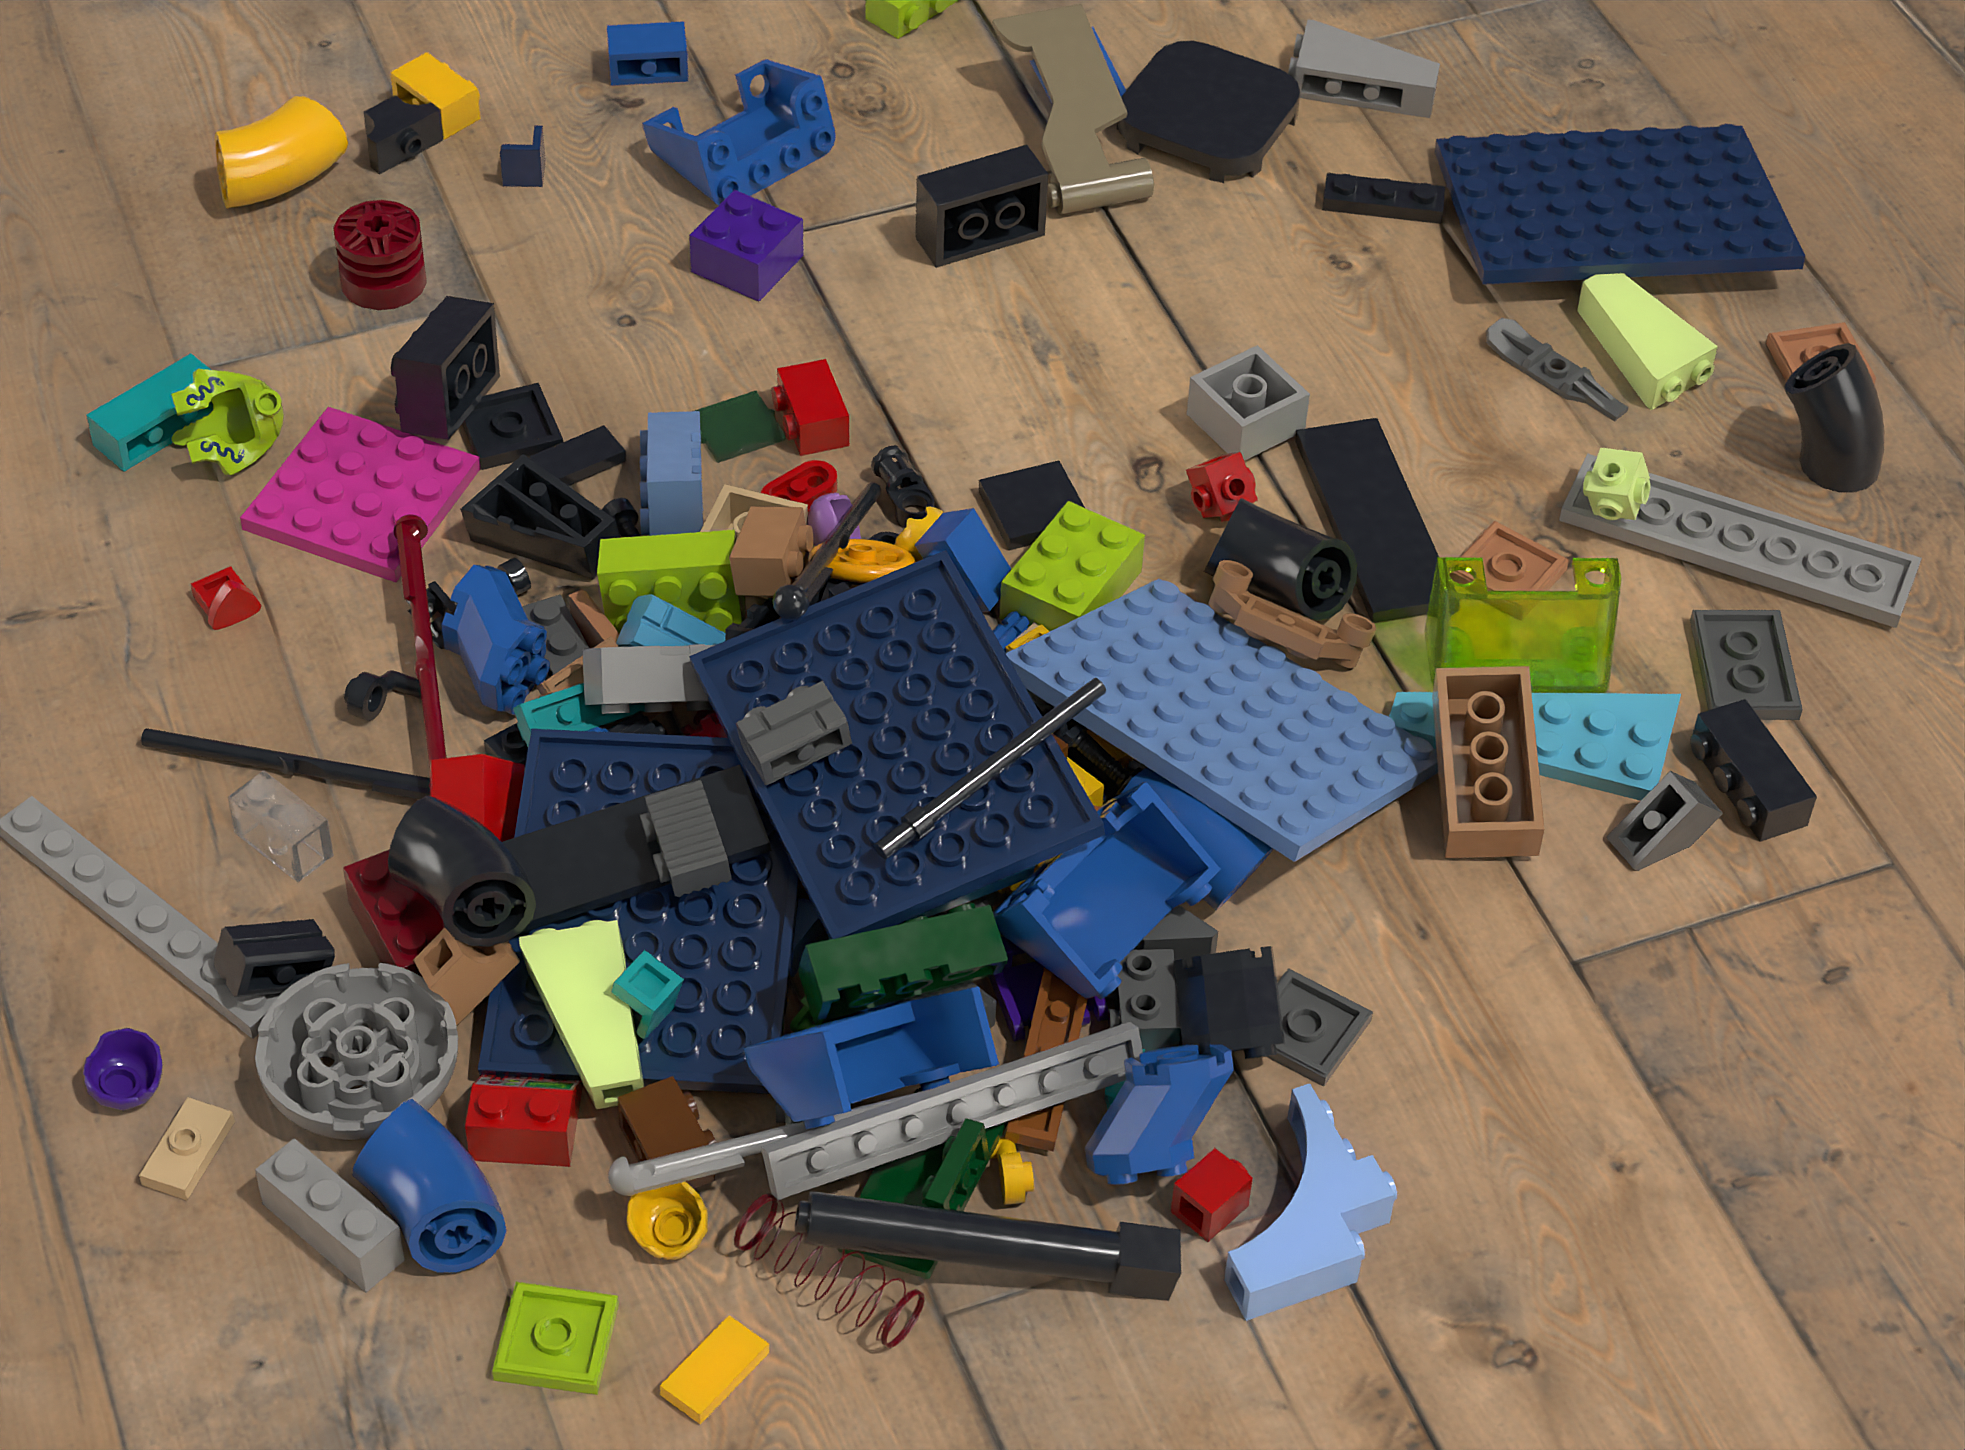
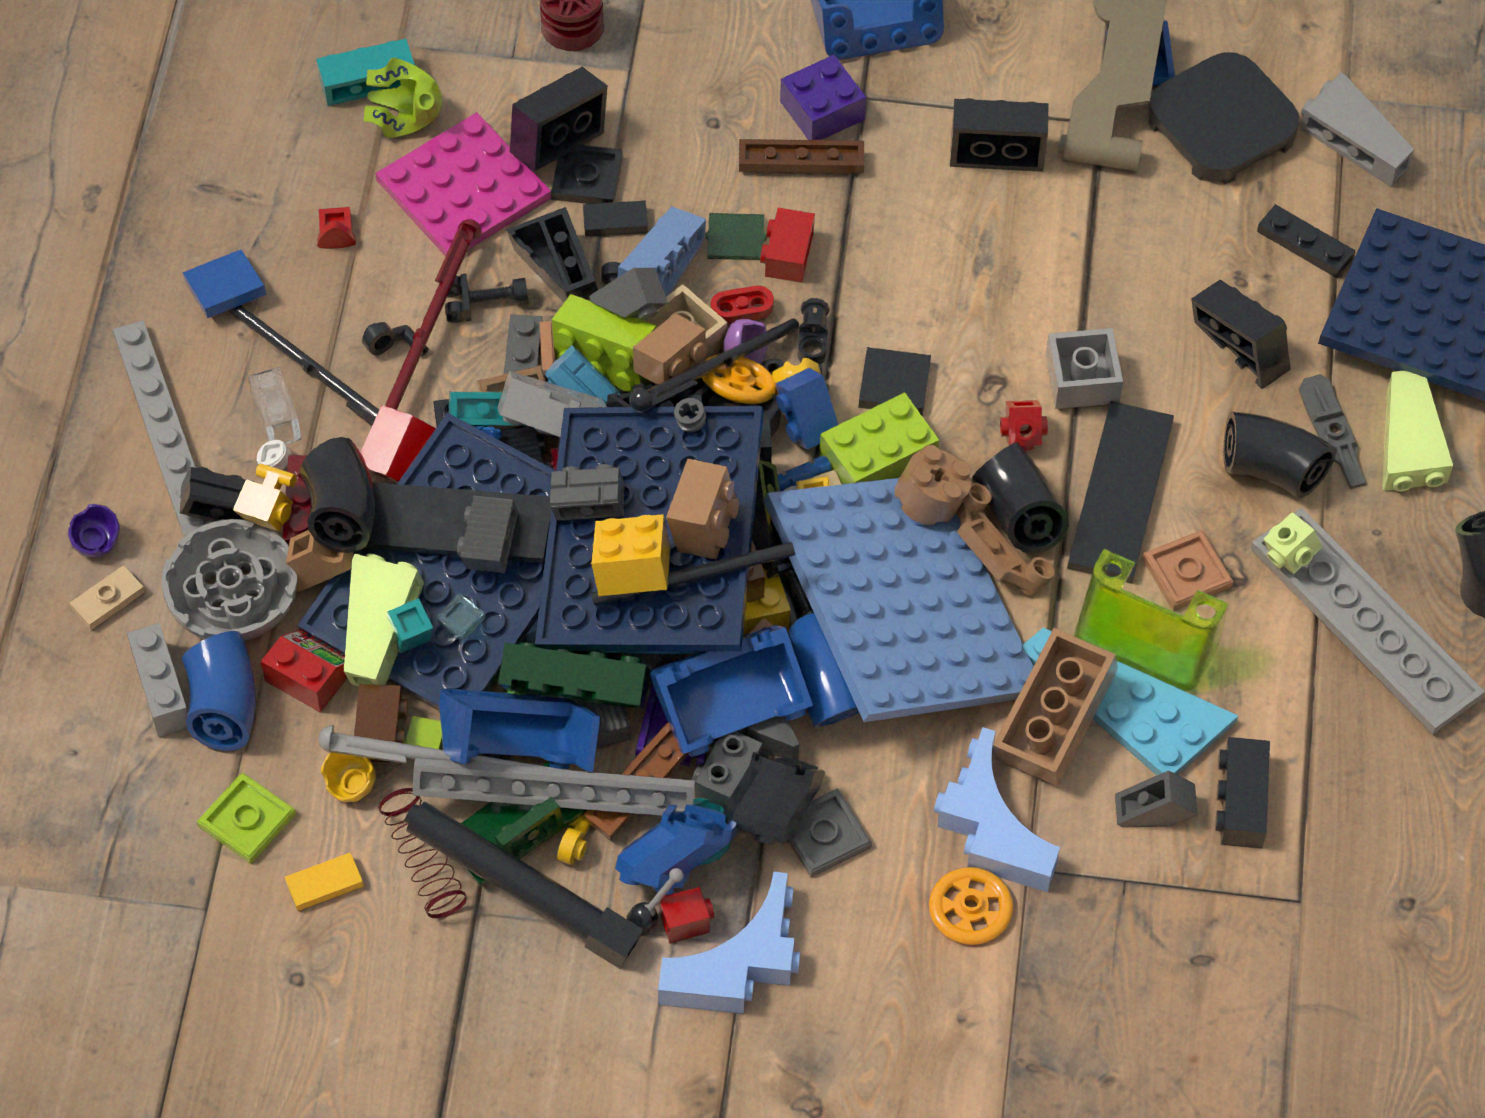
camera: 30 degrees right, 10 degrees up
blue brick [442,565,550,714] -> none
dark grey tile [1690,610,1803,720] -> none
none -> blue tile [182,249,267,319]
none -> brick [233,463,297,532]
none -> white tile [257,440,291,470]
none -> lime tile [405,716,443,750]
none -> clear light blue plate [436,593,486,642]
none -> dark grey slope [589,268,668,320]
none -> yellow brick [591,514,670,596]
none -> hinge [626,868,683,933]
none -> medium nougat brick [666,459,739,559]
none -> dark grey bush [674,398,707,432]
none -> reddish brown plate [739,139,864,173]
none -> medium nougat brick [894,445,971,525]
none -> light orange plate [929,867,1013,945]
none -> light blue arch [934,727,1060,892]
none -> black wedge [1191,280,1291,389]
none -> black brick [1223,411,1337,498]

